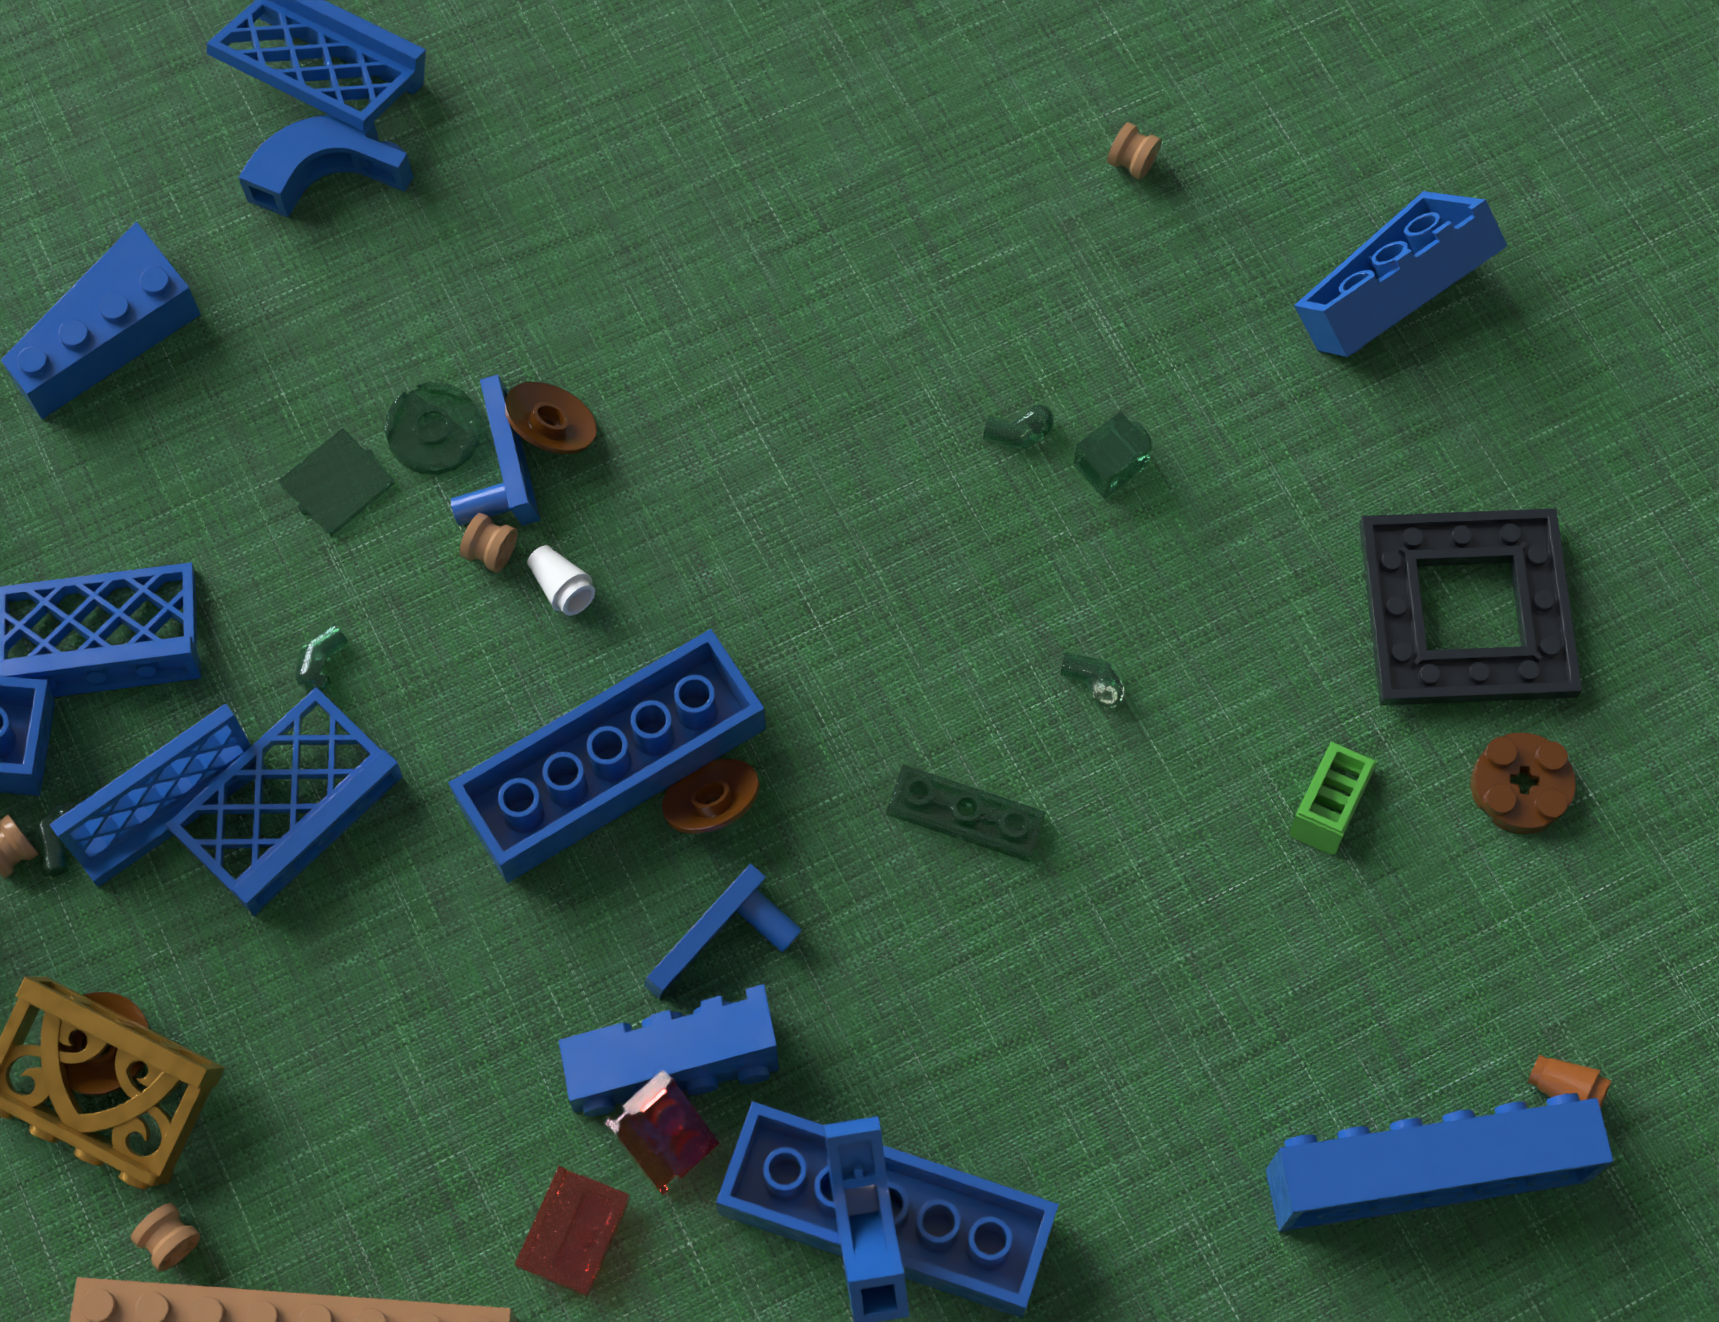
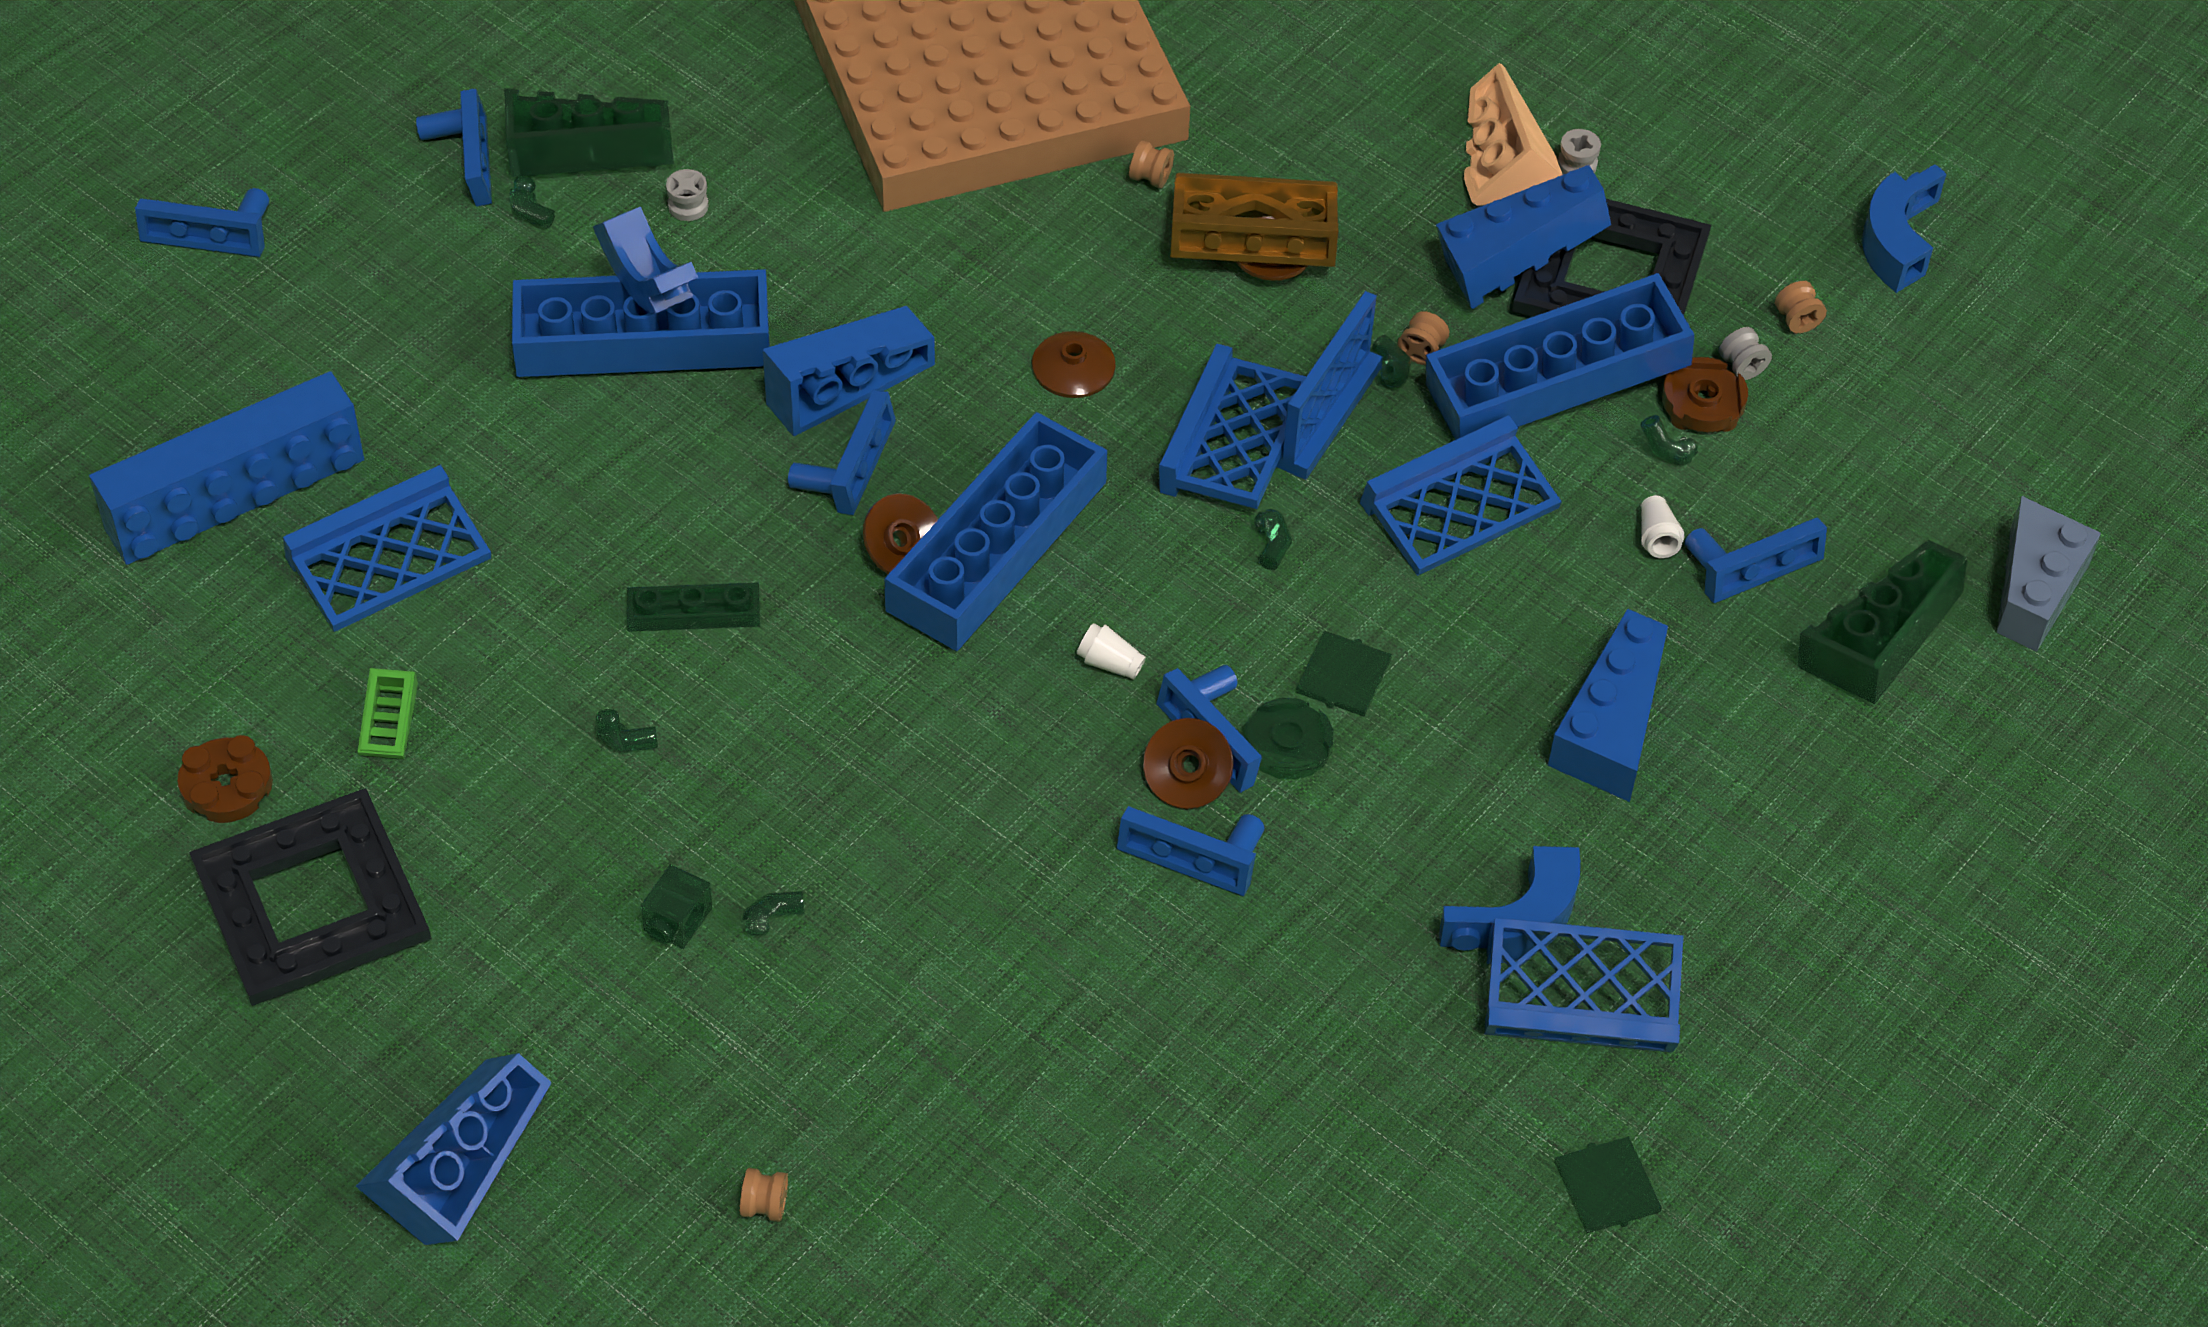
camera: 155 degrees right, 15 degrees down
medium nougat wheel [459,513,518,573] -> none
clear red plate [515,1166,631,1298] -> none
plate [605,1070,719,1195] -> none
dark orange cone [1528,1055,1612,1109] -> none
none -> blue fence [283,465,491,632]
none -> reddish brown dish [1032,331,1116,398]
none -> blue piece [1117,806,1265,896]

